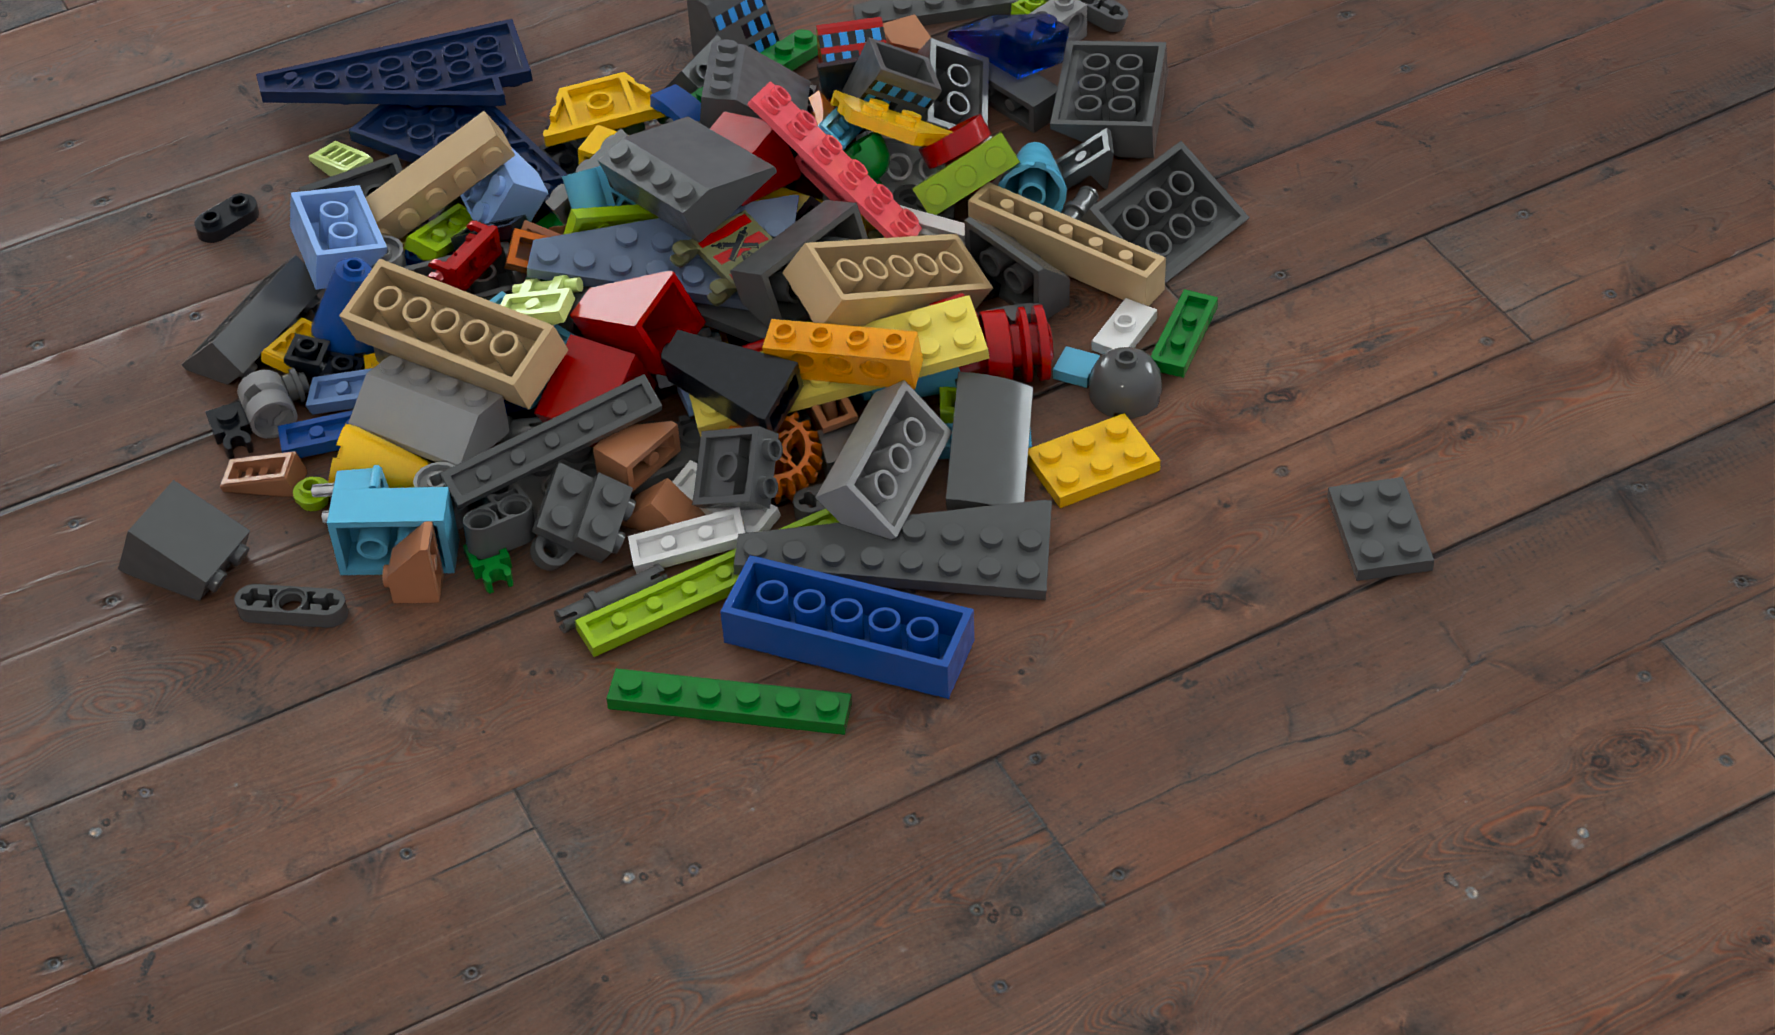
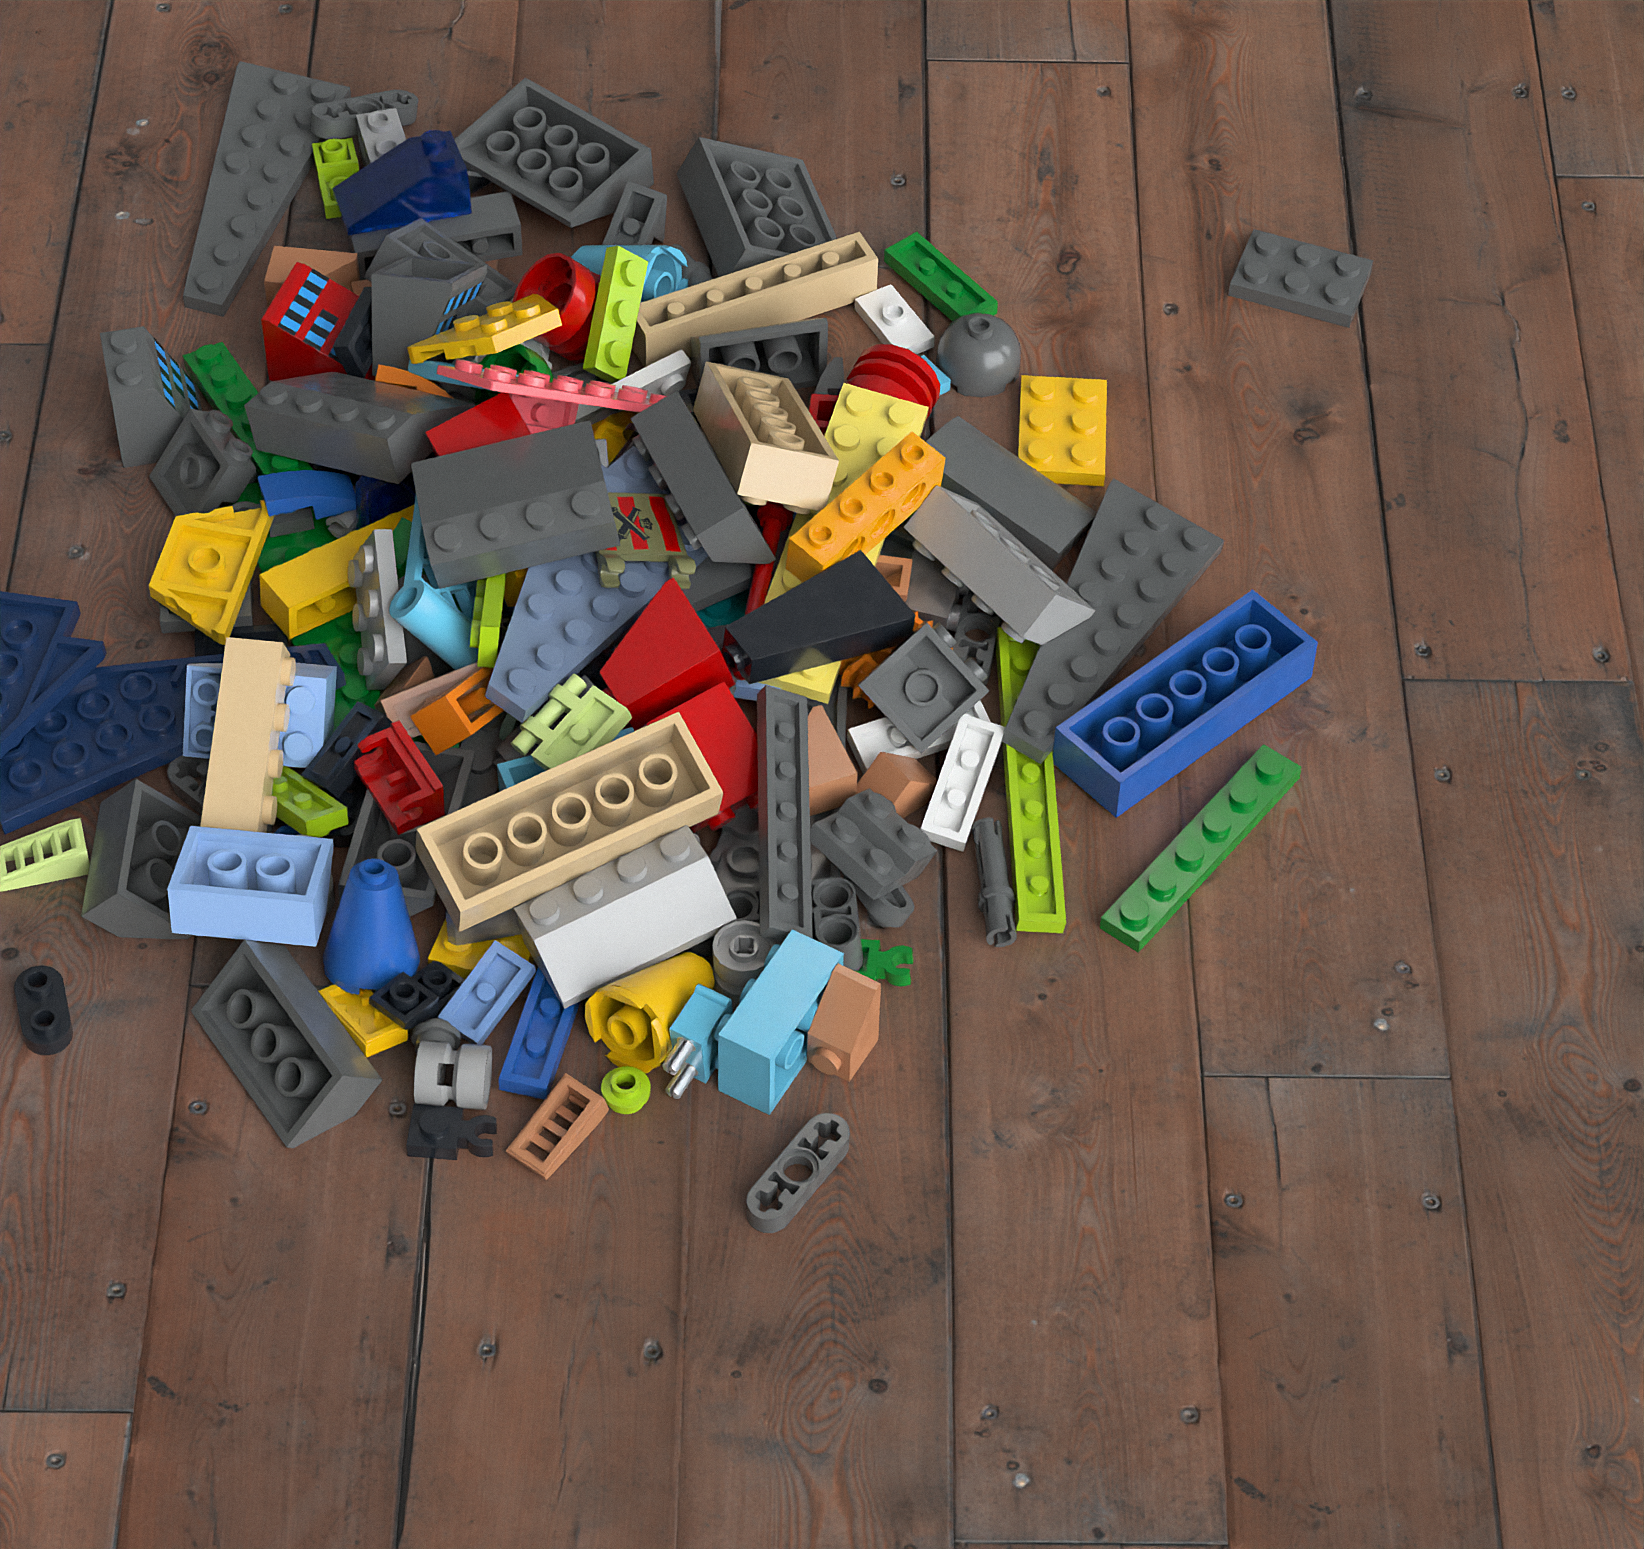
camera: 65 degrees left, 5 degrees up
dark grey slope [118,480,250,601] -> none

